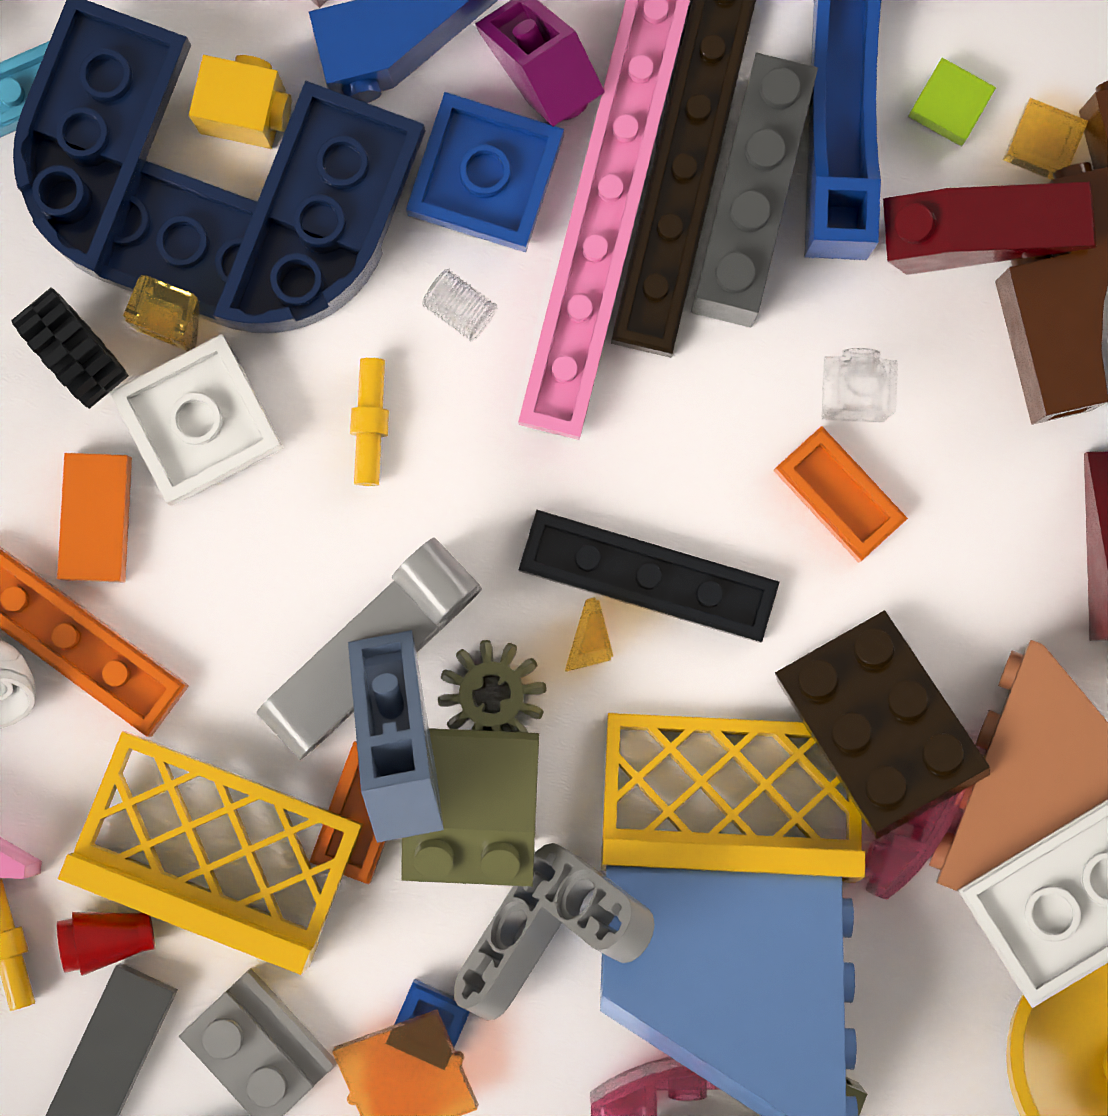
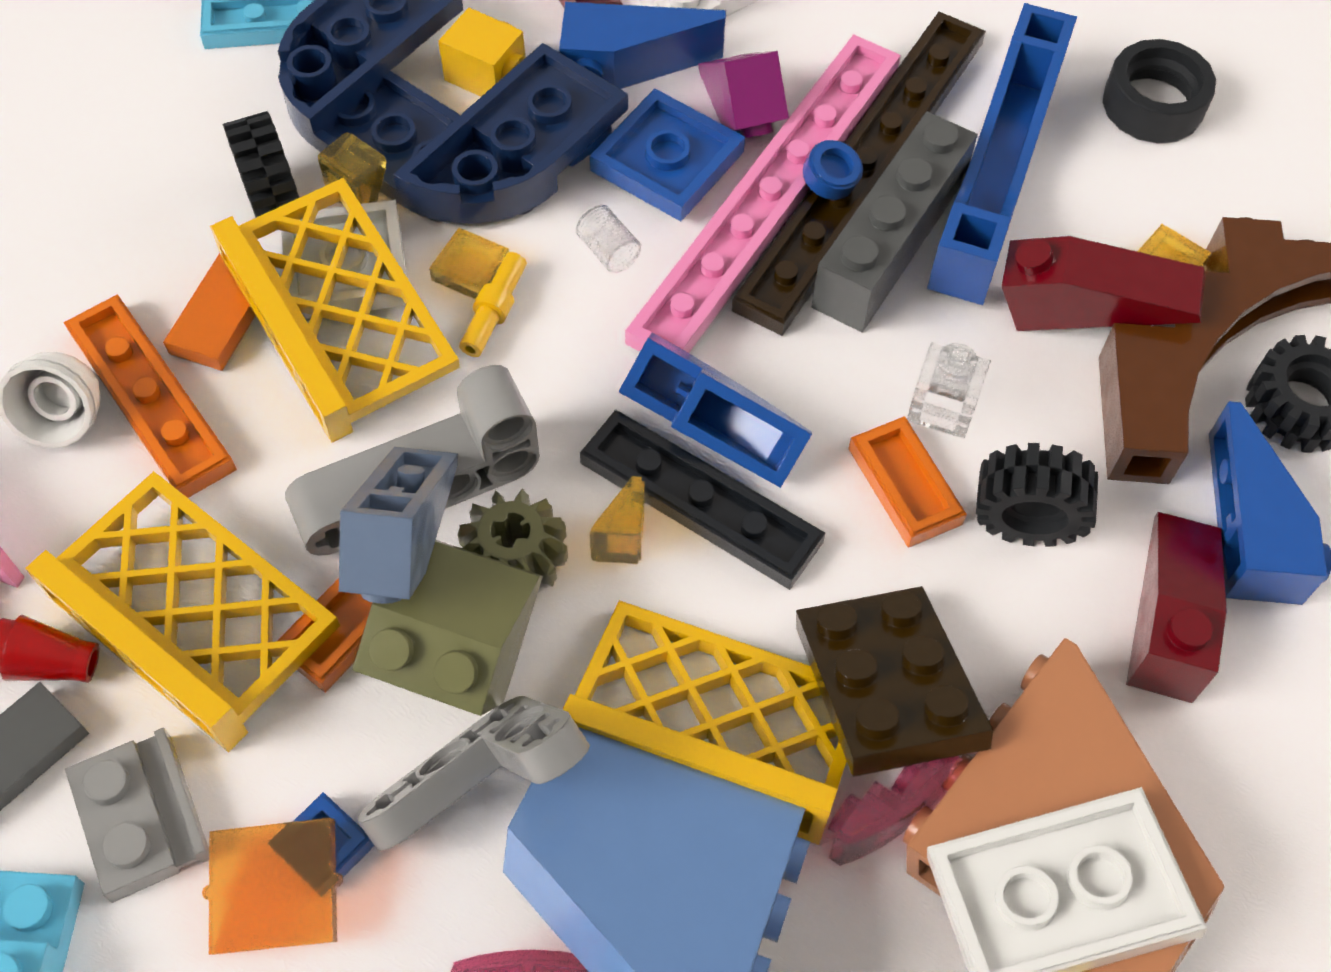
camera: 15 degrees right, 25 degrees down
lime tile [908,57,996,147] -> none
none -> yellow fence [210,177,460,443]
none -> clear yellow tile [429,228,509,300]
none -> blue slope [618,332,812,488]
none -> blue tile [803,140,863,200]
none -> black tyre [975,443,1098,547]

